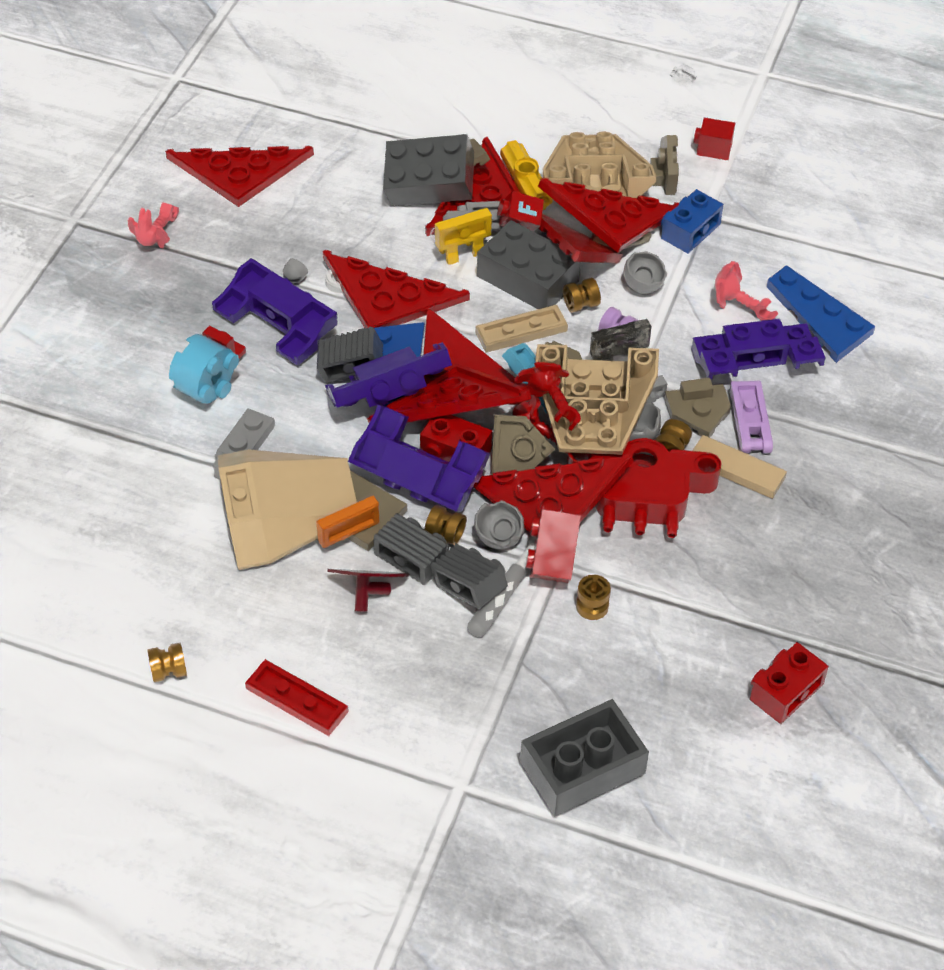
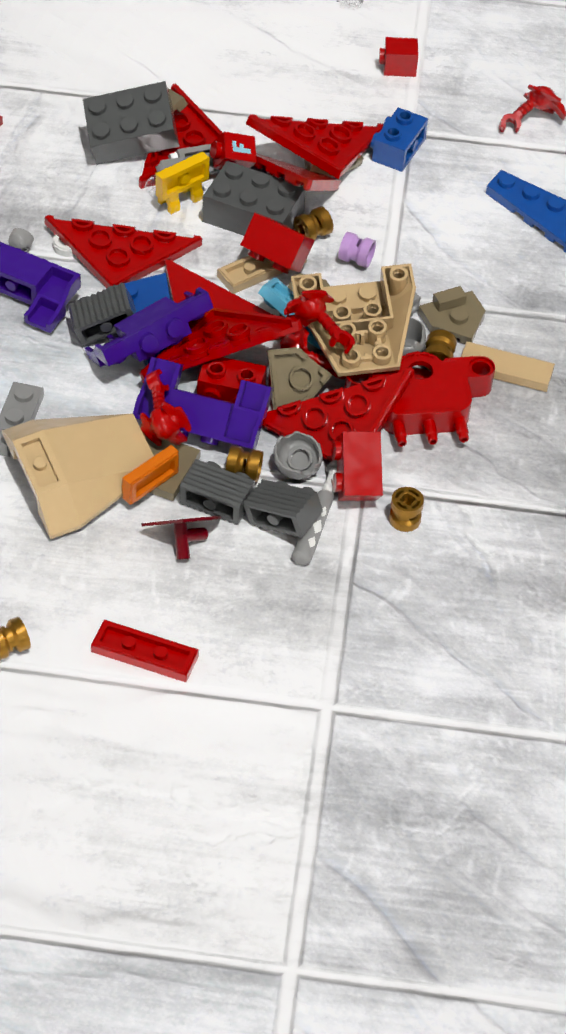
camera: 15 degrees left, 0 degrees up
yellow piece [500,140,553,210] -> none
dark grey brick [520,699,649,817] -> none
tan wedge [543,131,656,198] -> none
clear smoke plate [590,319,652,361] -> none
light grey hair [623,251,667,294] -> none
dark tan plate [650,135,679,195] -> none
dark purple bracket [691,319,825,380] -> none
coral piece [714,261,778,321] -> none
lavender plate [730,381,773,454] -> none
none -> red piece [140,369,192,446]
none -> red brick [240,213,315,274]
none -> red piece [499,84,566,132]

